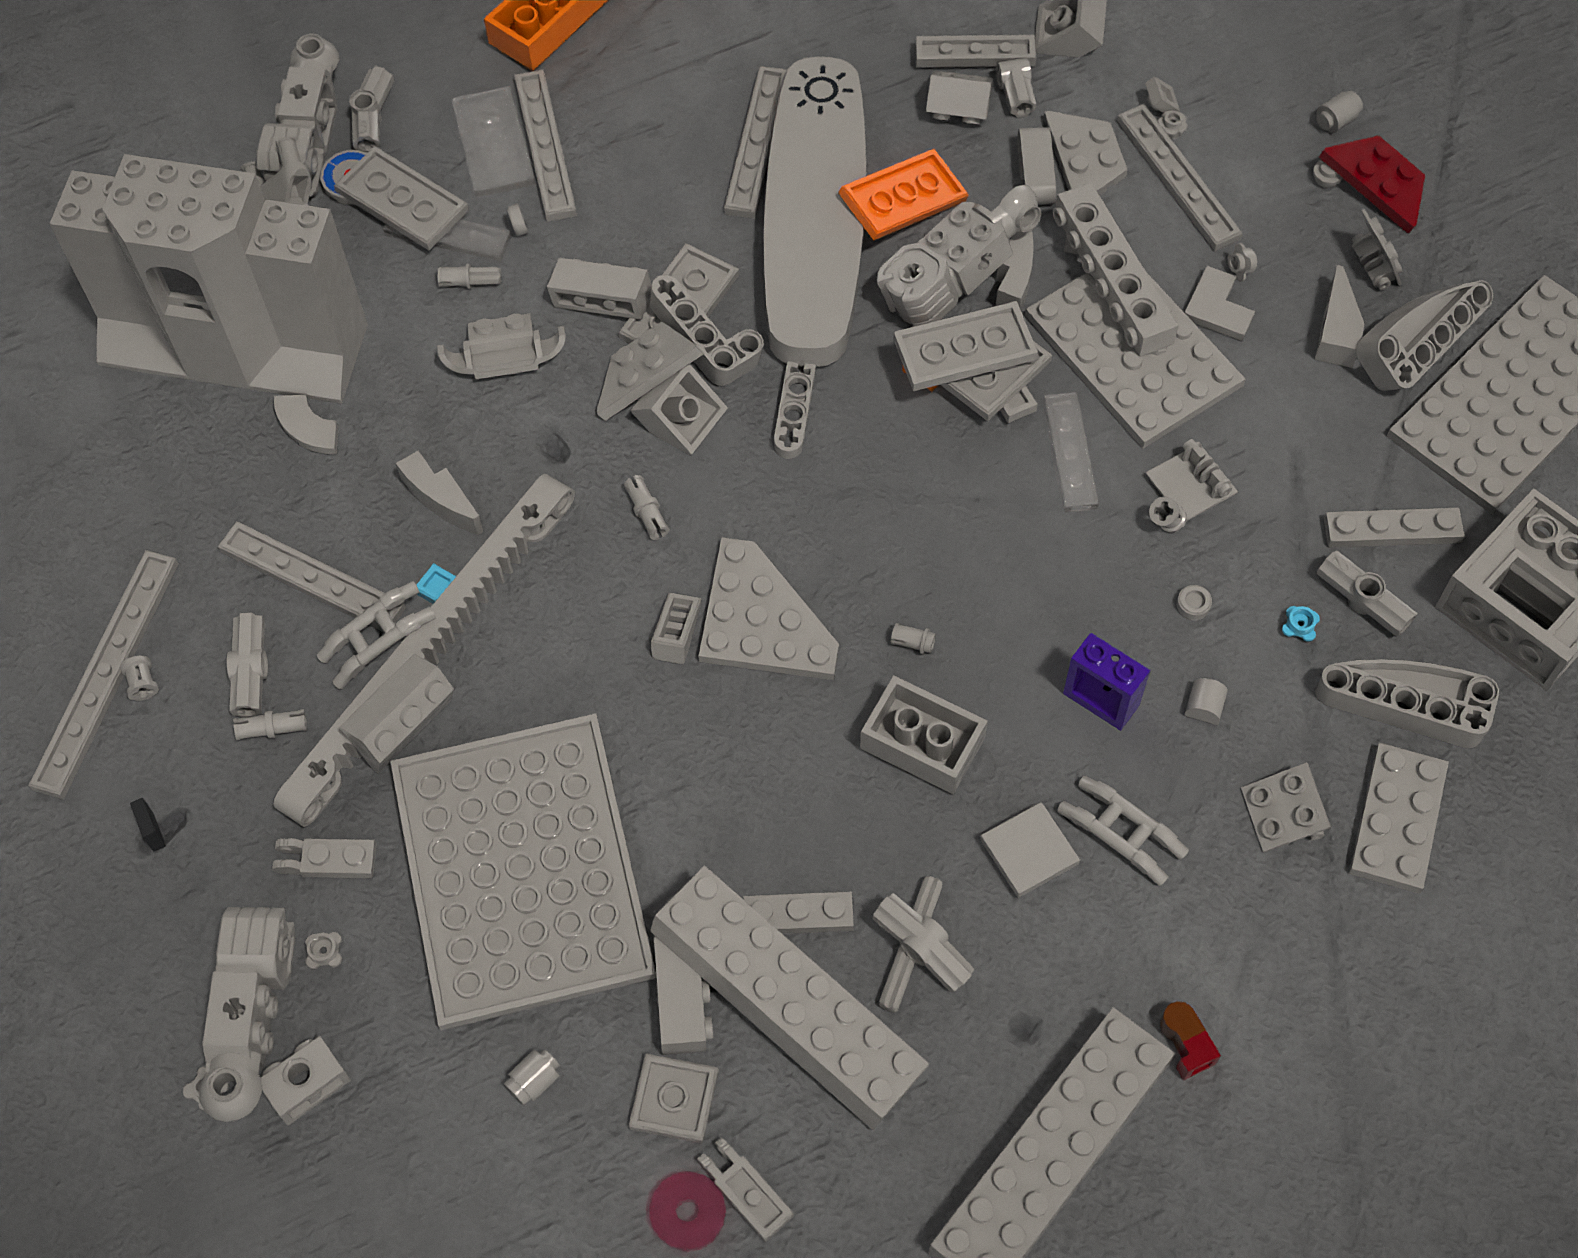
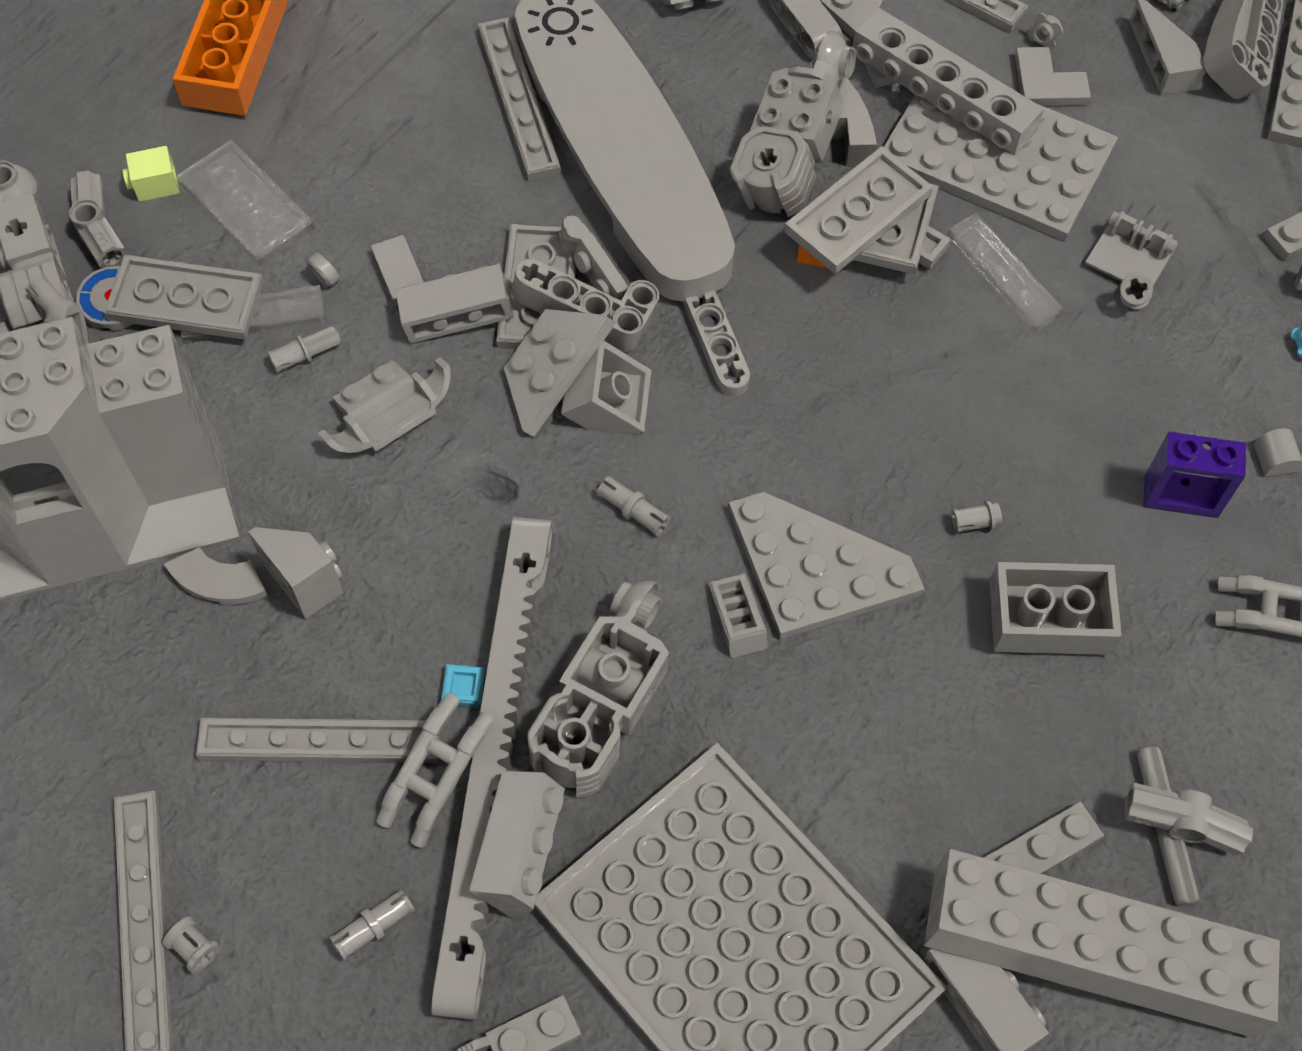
camera: 30 degrees left, 0 degrees up
light grey piece [227,613,268,718] -> none
light grey slope [396,450,484,535] -> none
light grey tile [514,70,577,222] -> none
orange tile [838,149,969,241] -> none
light grey tile [980,802,1080,898] -> none
light grey tile [1176,585,1212,620] -> none
none -> yellowish green brick [123,145,180,202]
none -> light grey slope [248,527,343,619]
none -> light grey tile [371,235,424,306]
none -> light grey brick [528,580,669,798]
none -> light grey hinge [558,215,628,301]

